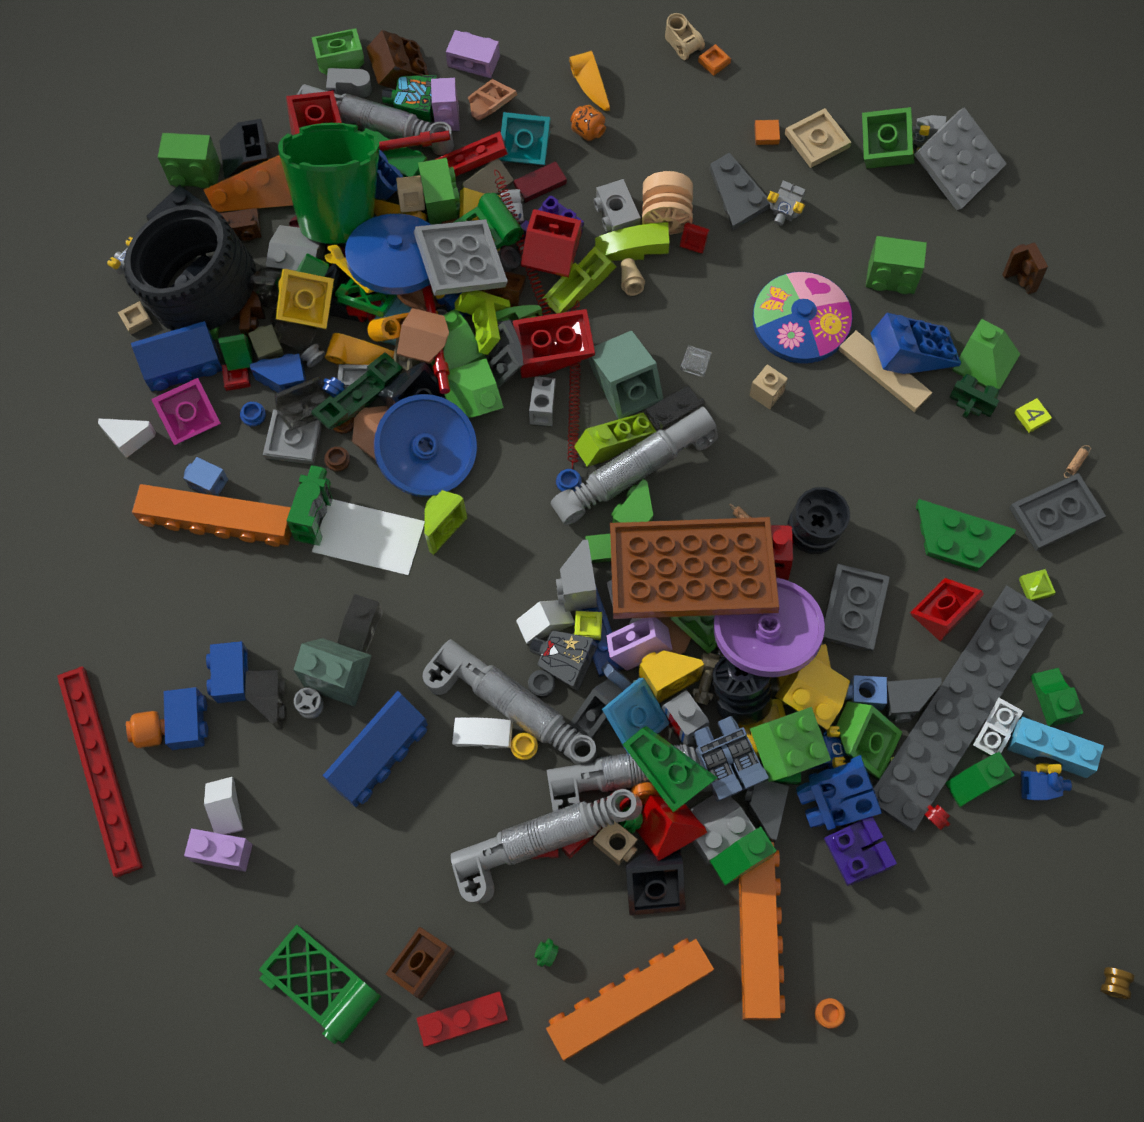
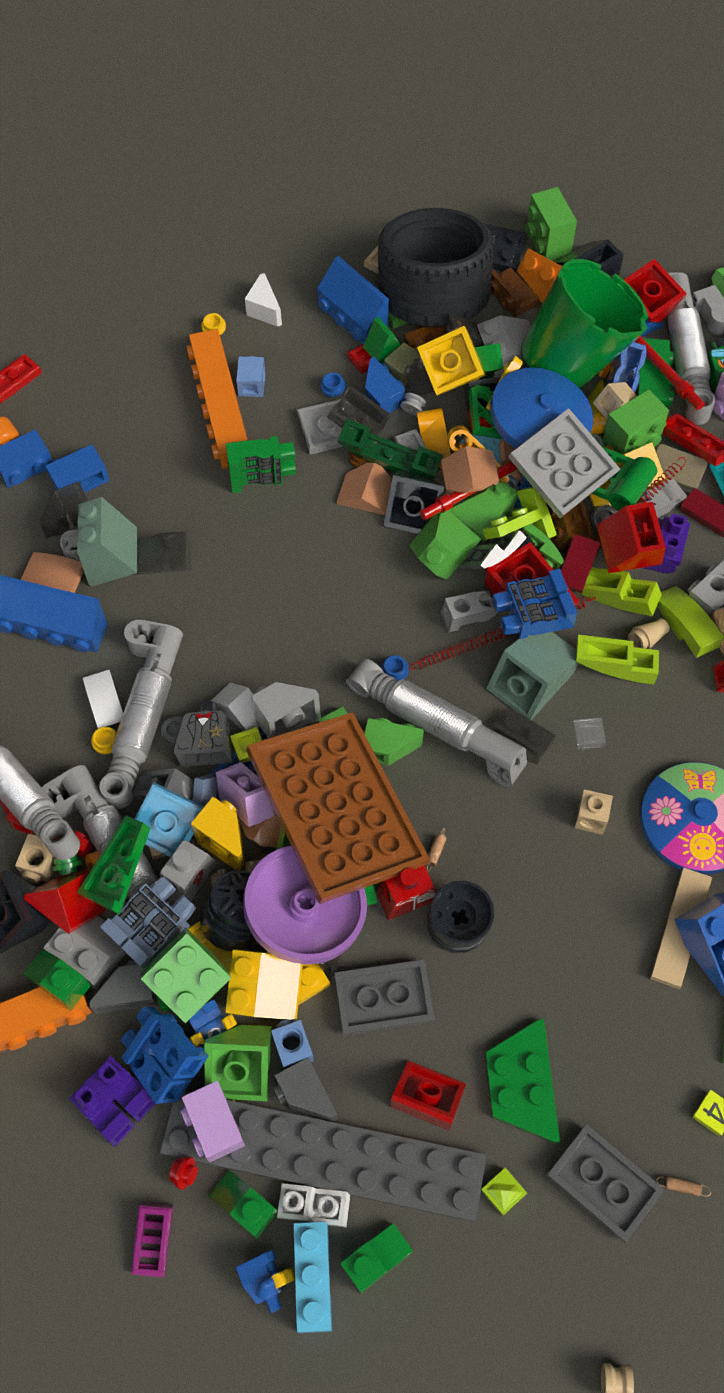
camera: 65 degrees right, 5 degrees down
dark pink slope [151,378,221,445] -> none
white sticker [312,499,425,575] -> none
blue plate [322,377,345,398] -> none
reddish brown plate [324,447,350,472] -> none
blue dish [374,394,477,497] -> none
lime slope [424,490,467,555] -> none
lime slope [574,412,656,467] -> none
dark green hips [949,374,1000,418] -> none
none -> nougat slope [21,552,84,593]
none -> magenta slope [131,1202,174,1278]
none -> lavender brick [180,1081,245,1162]
none -> yellow plate [201,313,226,335]
none -> blue hips [492,569,578,639]
none -> dark red tile [561,534,600,594]
none -> lime slope [576,635,659,685]

